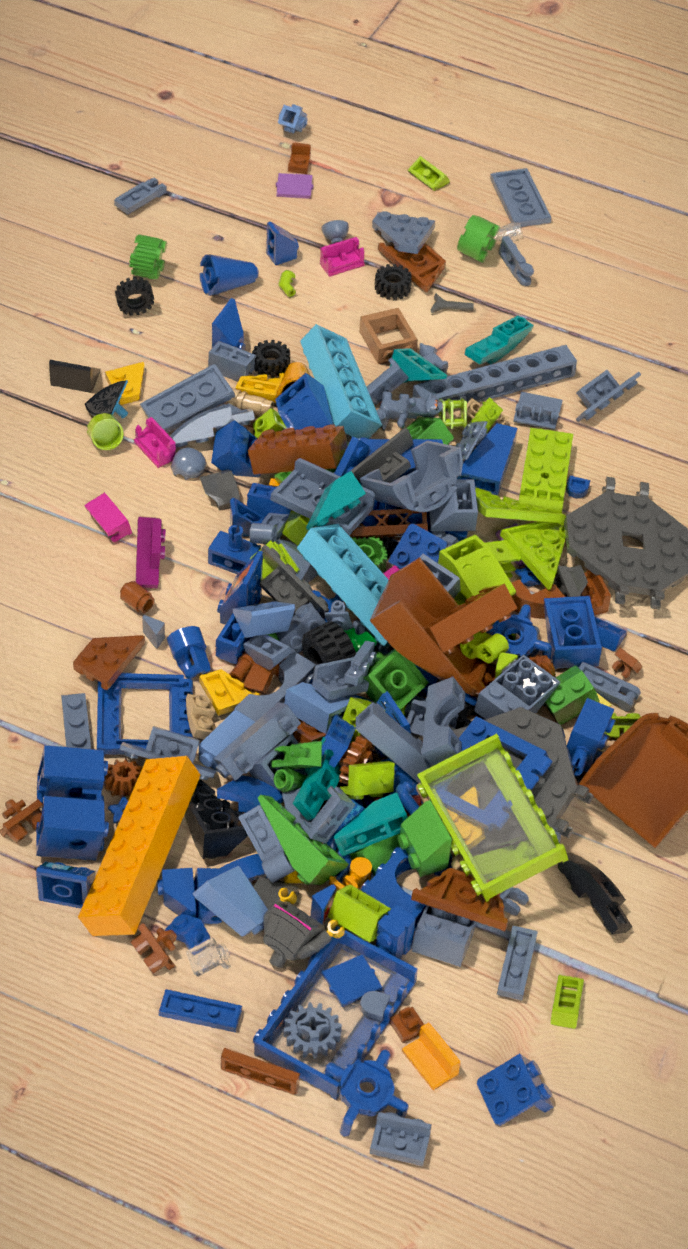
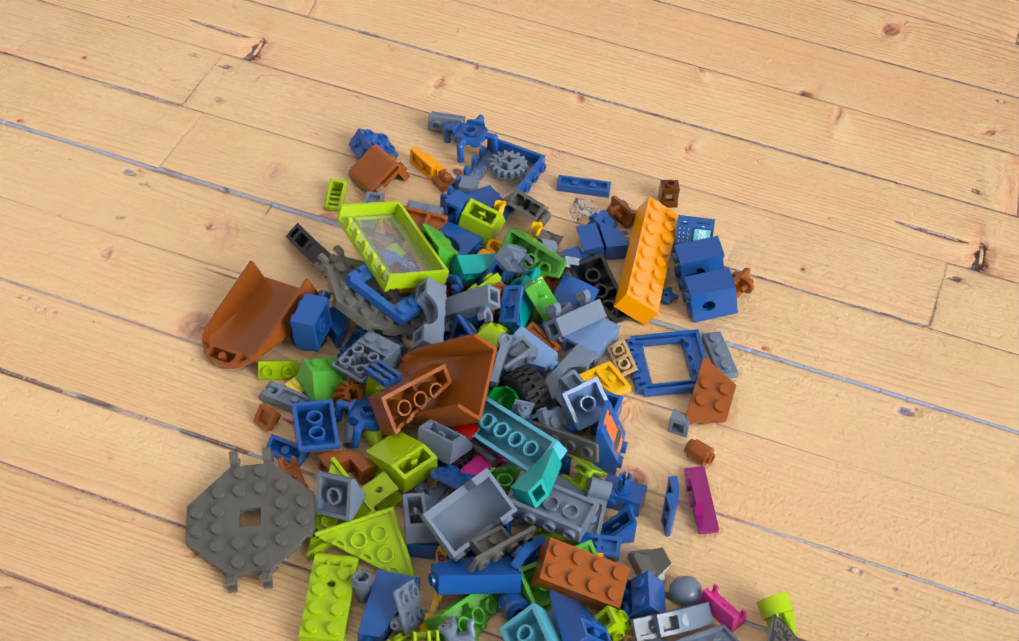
camera: 175 degrees right, 5 degrees down
dark pink hinge [84,492,132,542] -> none
dark orange gear [104,758,142,799] -> none
sand blue bracket [120,726,216,780] -> none
blue piece [167,626,210,679] -> none
medium blue slope [192,866,268,937] -> none
dark orange tile [221,1048,300,1095] -> none
blue slope [310,885,336,929] -> none
dark grey slope [553,565,588,597] -> none
blue tile [566,475,591,499] -> none
none -> sand blue slope [315,471,366,521]
none -> dark orange piece [348,145,410,193]
none -> sand blue cone [351,571,373,604]
none -> blue tile [363,359,402,388]
none -> reddish brown window [658,179,680,208]
none -> blue slope [661,476,679,537]

